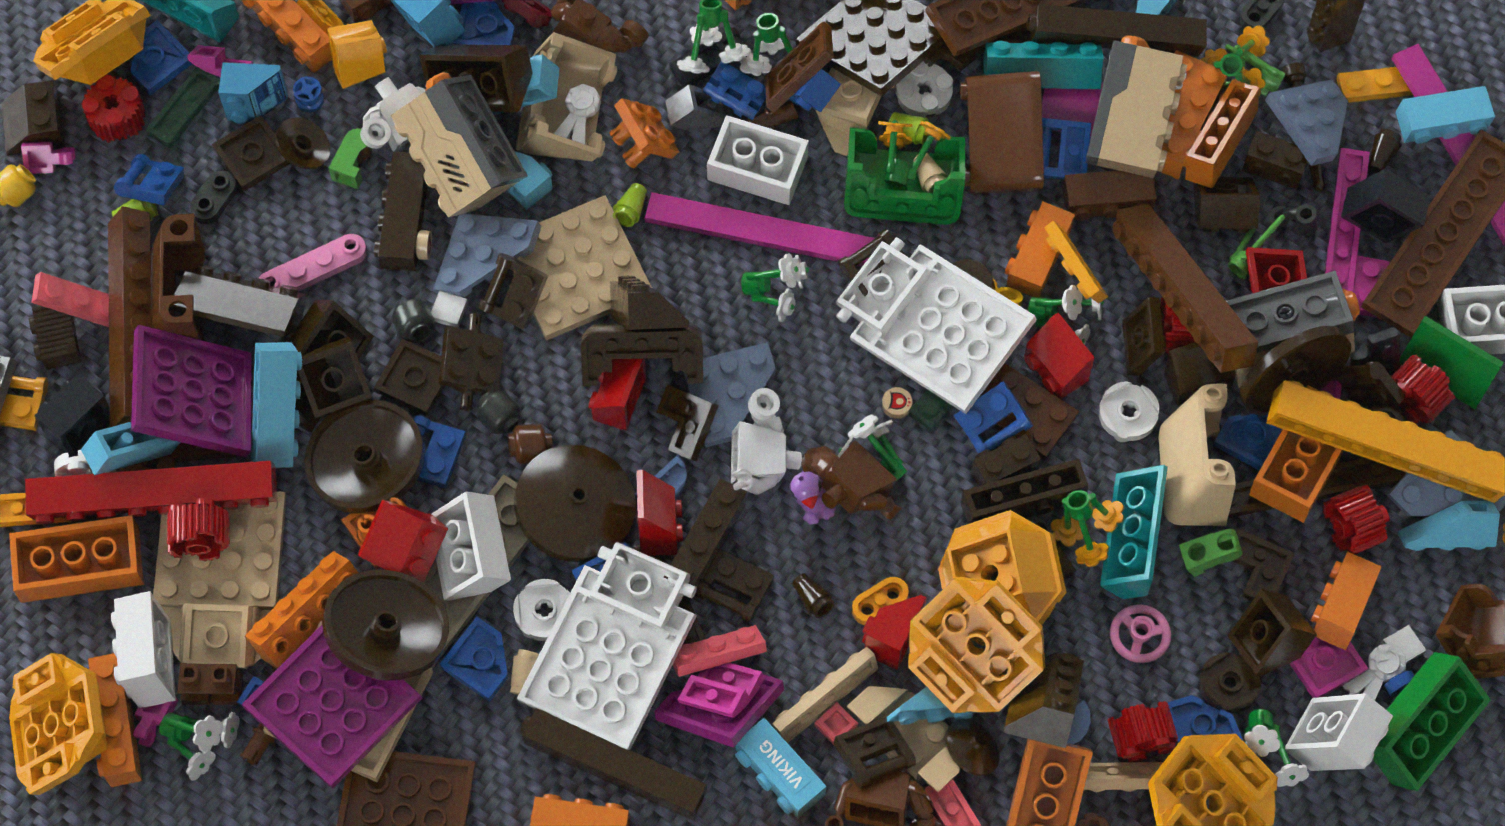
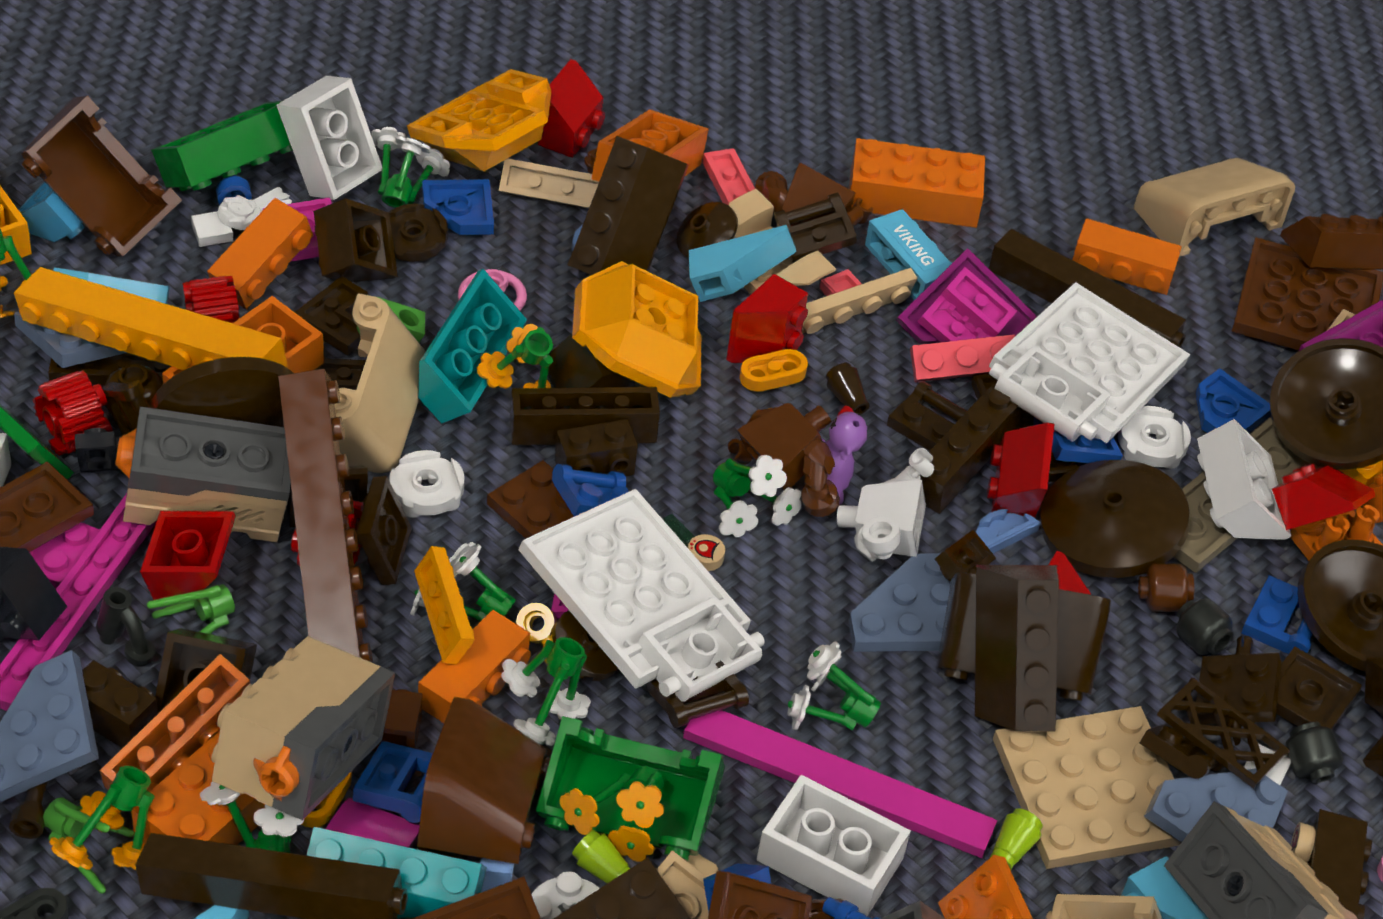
camera: 175 degrees left, 20 degrees down
tan cone [510,649,539,695] -> none
light orange piece [908,577,1045,713] -> none
tan cone [913,153,948,193] -> none
red slope [1024,312,1095,399] -> none
red brick [1107,701,1179,762] -> none
none -> plant [501,637,591,746]
none -> dark brown window [1157,678,1290,788]

